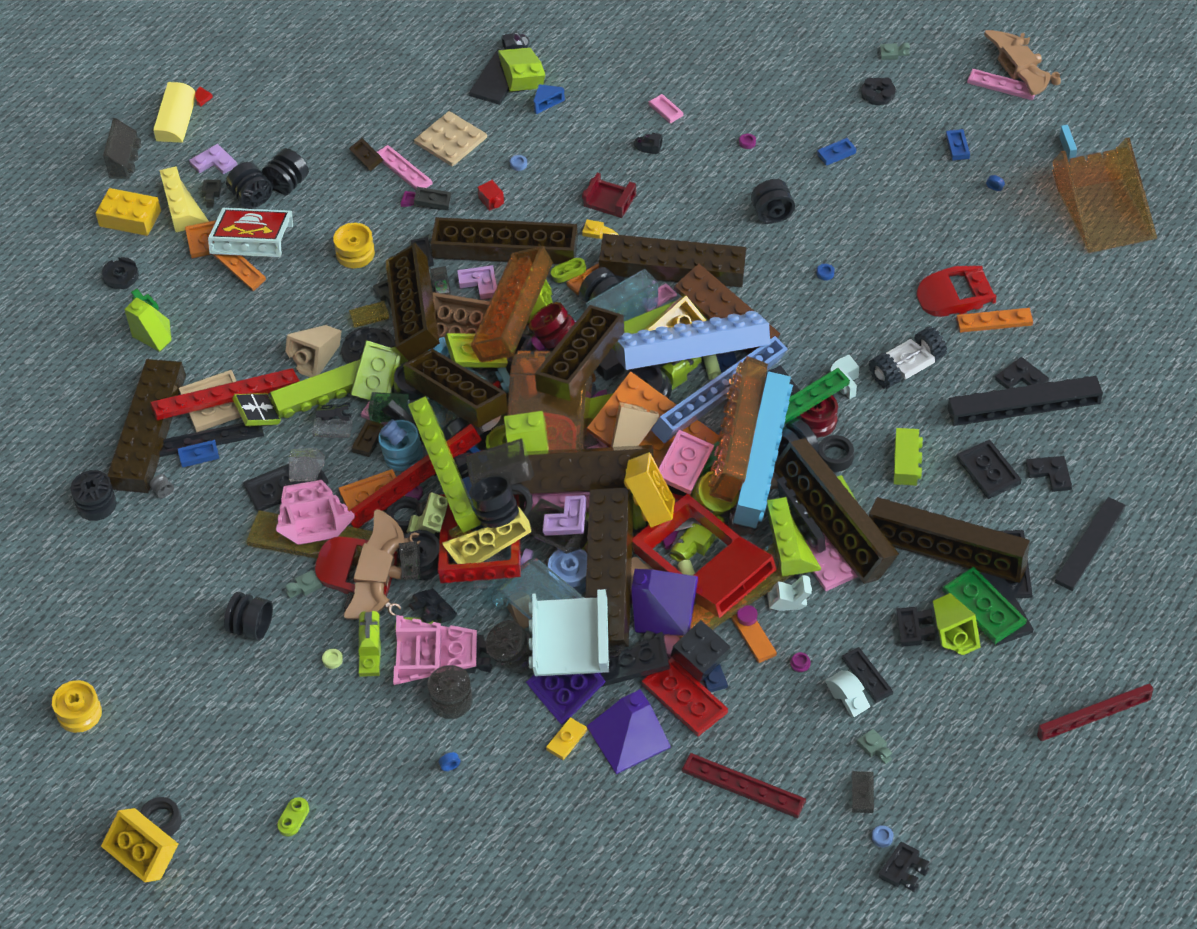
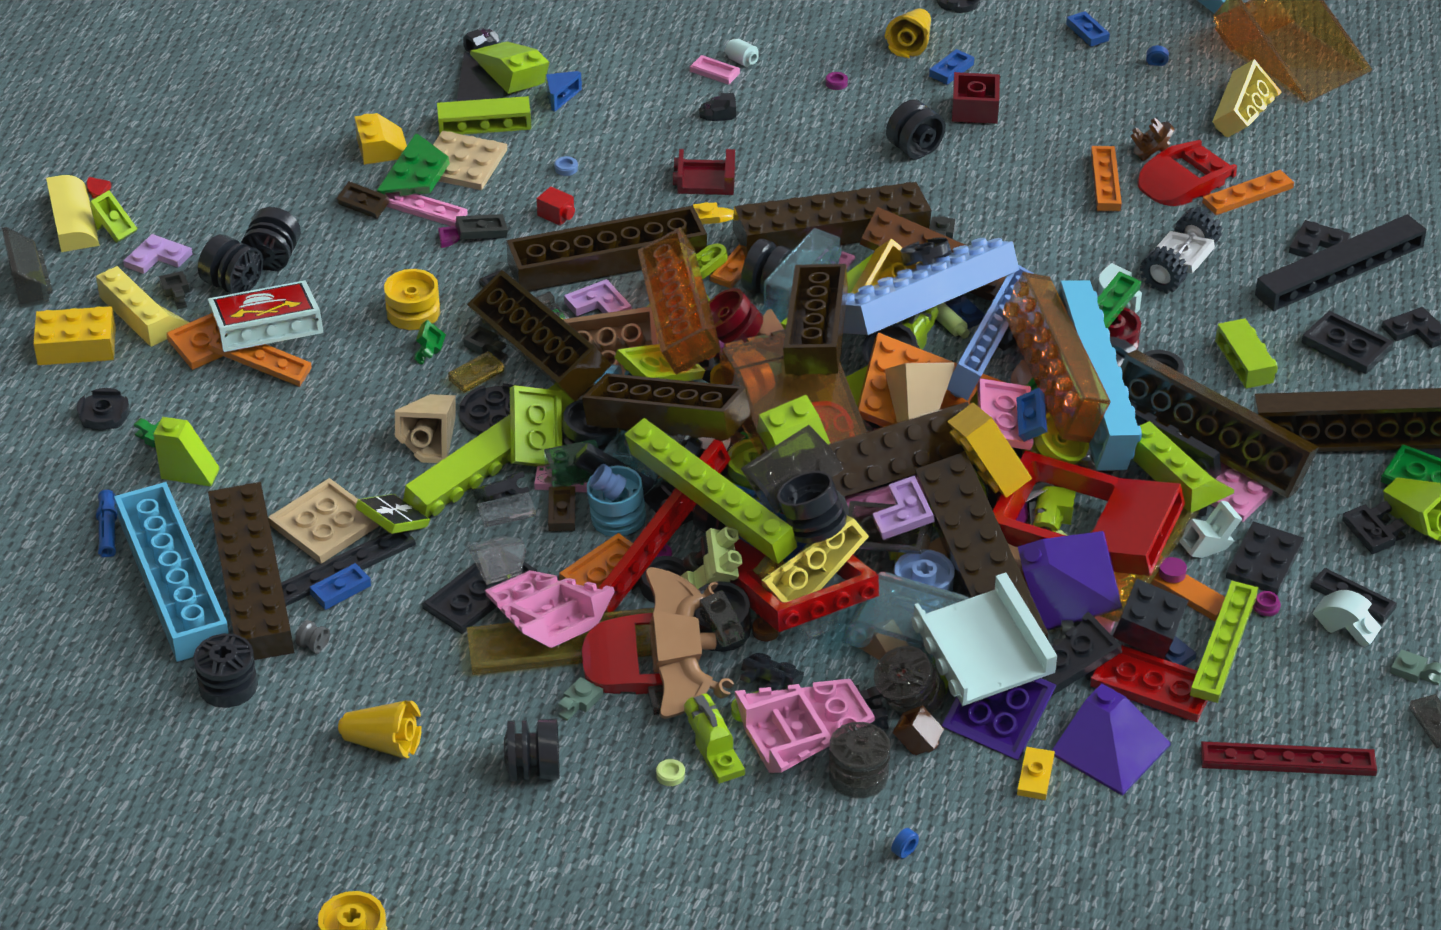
camera: 25 degrees left, 10 degrees down
red plate [151,368,300,420] -> none
blue tile [816,264,835,281] -> none
none -> lime slope [89,190,137,243]
none -> blue pin [96,490,118,557]
none -> medium azure brick [114,482,229,662]
none -> yellow cone [338,700,422,758]
none -> yellow slope [354,113,407,165]
none -> green wing [377,134,450,196]
none -> green plate [414,320,446,364]
none -> lime brick [437,96,531,135]
none -> light aqua brick [725,39,758,67]
none -> yellow cone [885,8,931,58]
none -> reddish brown brick [892,705,944,755]
none -> black plate [900,238,952,266]
none -> pearl dark grey plate [930,216,956,239]
none -> dark red brick [952,72,1000,124]
none -> blue plate [1016,388,1047,442]
none -> orange plate [1091,146,1122,211]
none -> reddish brown plate [1131,118,1175,161]
none -> lime plate [1190,581,1258,703]
none -> light yellow wedge [1212,59,1281,137]
none -> black plate [1226,521,1304,595]

